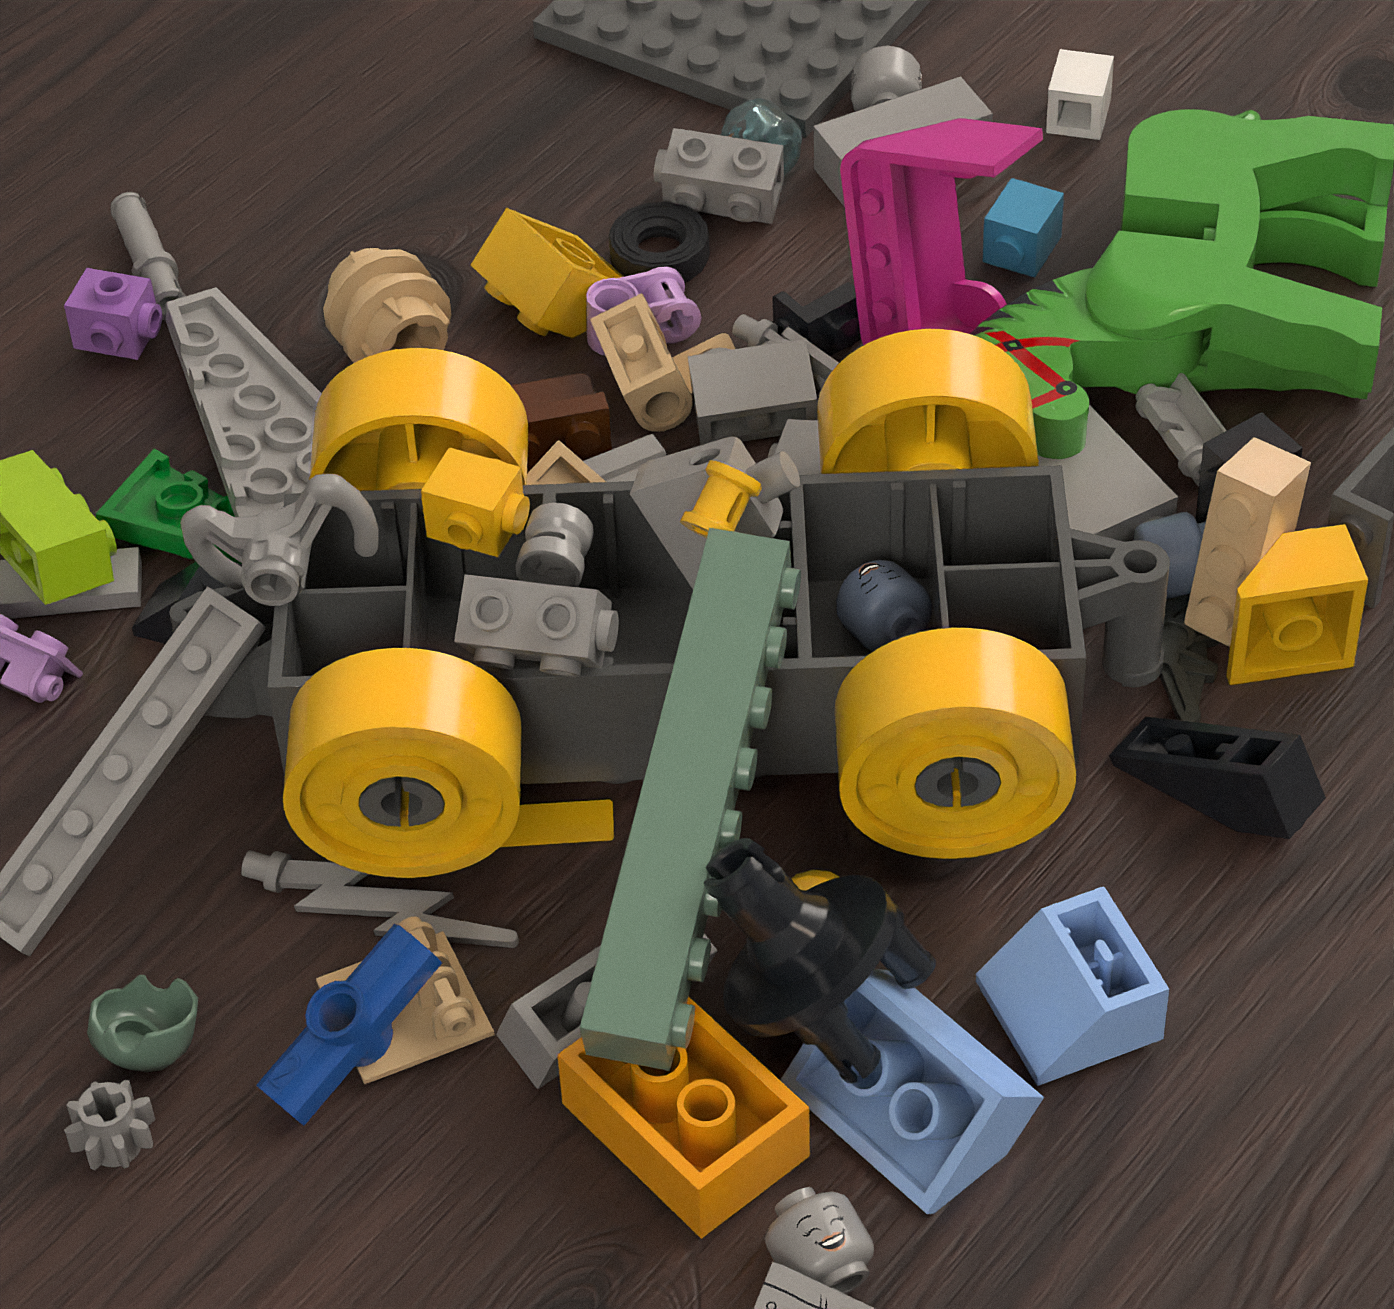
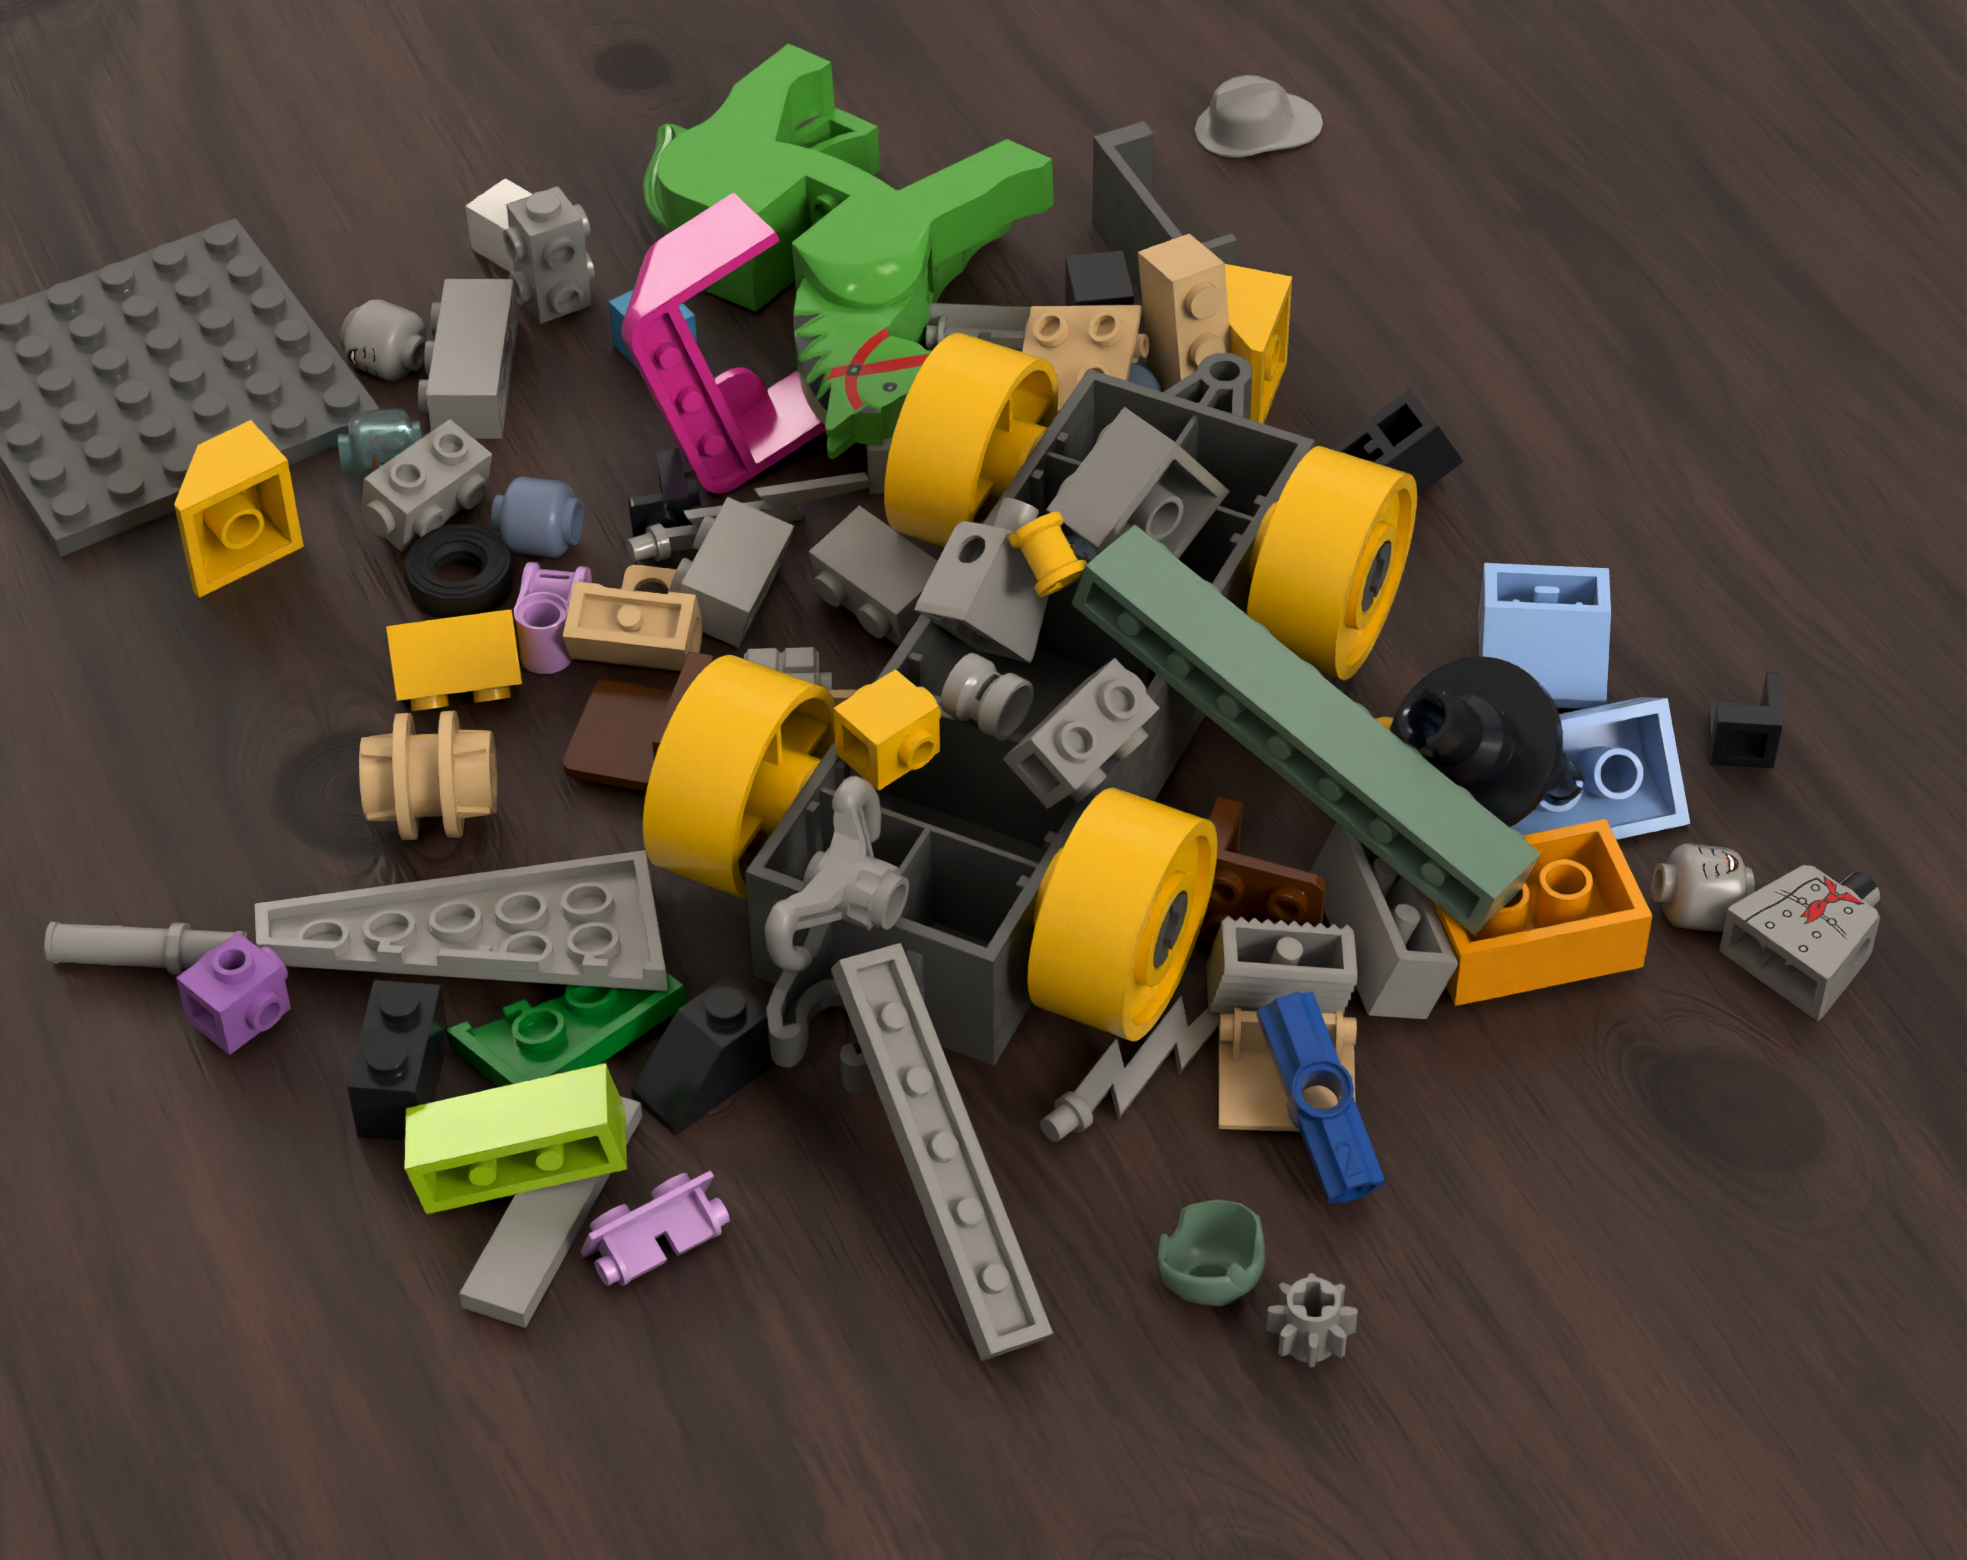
camera: 65 degrees left, 0 degrees up
none -> yellow slope [174,420,304,598]
none -> black brick [347,980,448,1140]
none -> sand blue head [491,476,584,558]
none -> light grey brick [503,186,595,324]
none -> tan hinge [1022,305,1149,413]
none -> light grey brick [1046,407,1230,559]
none -> reddish brown bracket [1197,796,1327,946]
none -> light grey brick [1206,916,1358,1014]
none -> black panel [1708,672,1783,769]

